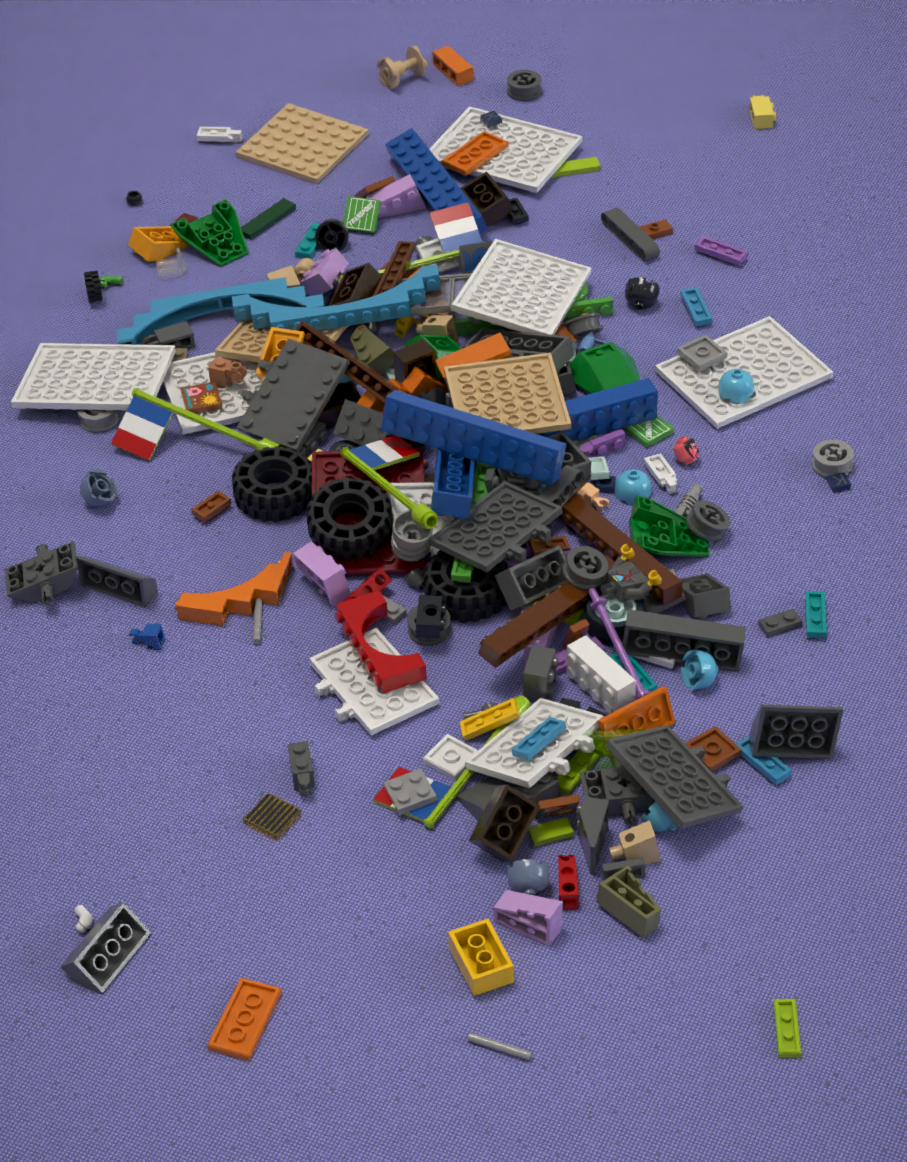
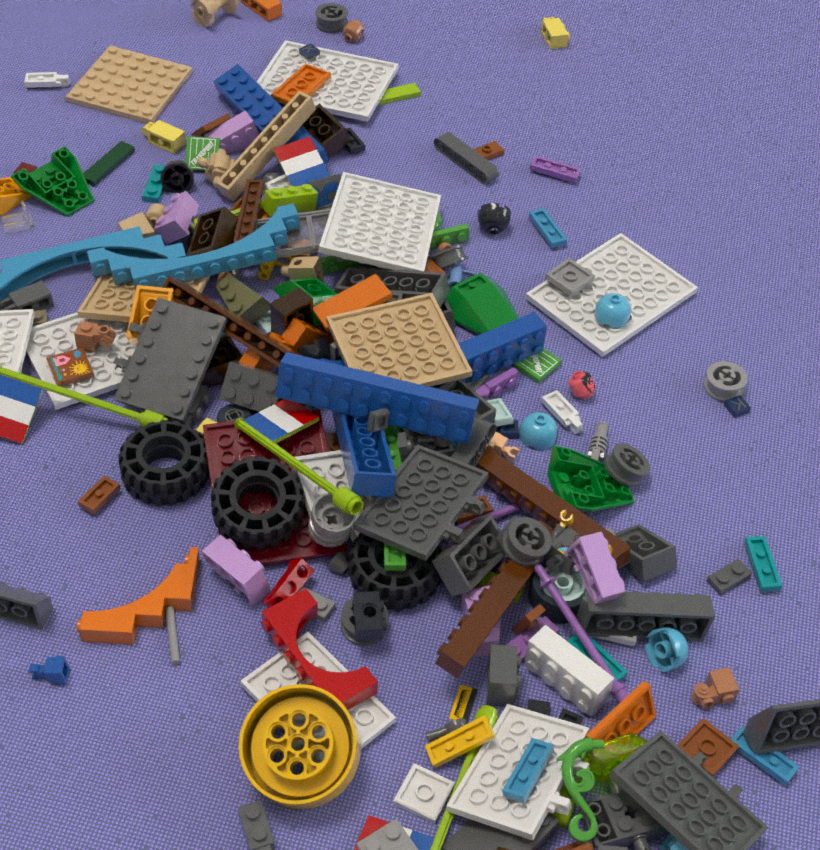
camera: 15 degrees left, 5 degrees up
none -> light yellow brick [141,120,186,154]
none -> tan piece [197,148,235,188]
none -> tan brick [216,90,316,202]
none -> yellow wheel [239,684,361,809]
none -> lime brick [263,184,318,217]
none -> nougat head [342,20,364,42]
none -> dark grey tile [367,408,390,433]
none -> sticker [449,684,478,723]
none -> bright green plant [556,738,604,842]
none -> lavender wedge [564,532,626,604]
none -> nougat brick [691,667,740,709]

